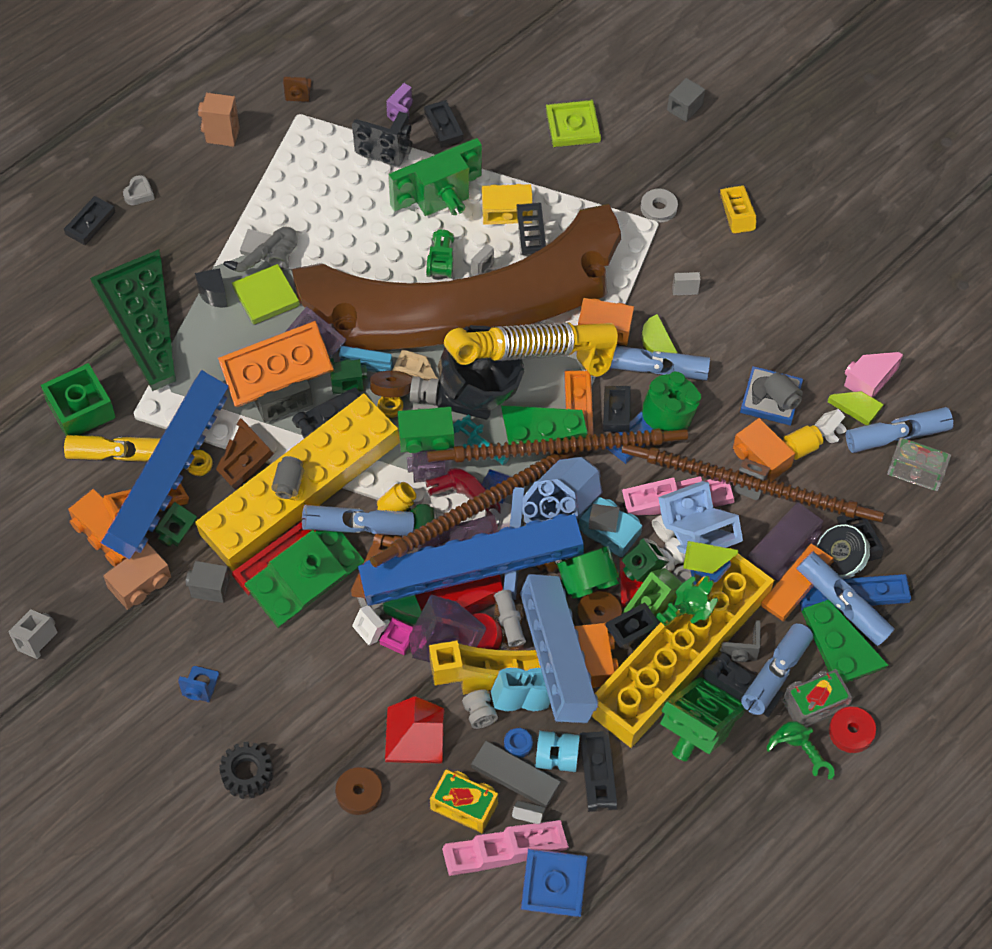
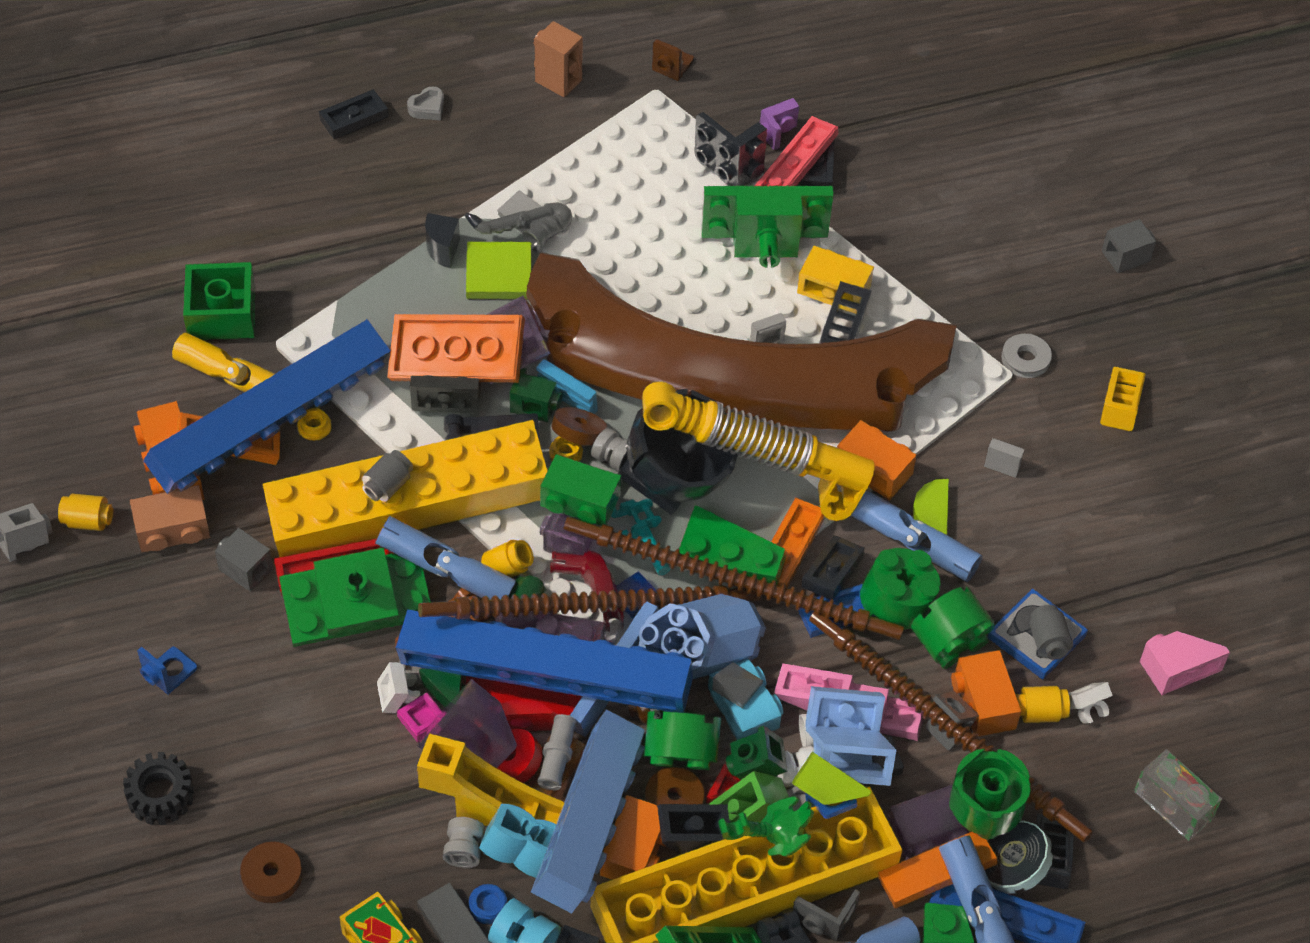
camera: 25 degrees right, 5 degrees down
dark green wing [90,249,176,392] -> none
dark green brick [155,502,197,547] -> none
reddish brown wing [216,418,274,490] -> none
red slope [385,696,444,763] -> none
tan tile [393,349,438,380] -> none
green connector [426,229,455,279] -> none
lime tile [546,100,601,147] -> none
lime tile [828,391,883,426] -> none
medium blue piece [846,407,953,453] -> none
none -> yellow brick [58,493,113,531]
none -> coral tile [755,116,839,186]
none -> green brick [911,587,995,669]
none -> green brick [949,749,1030,839]

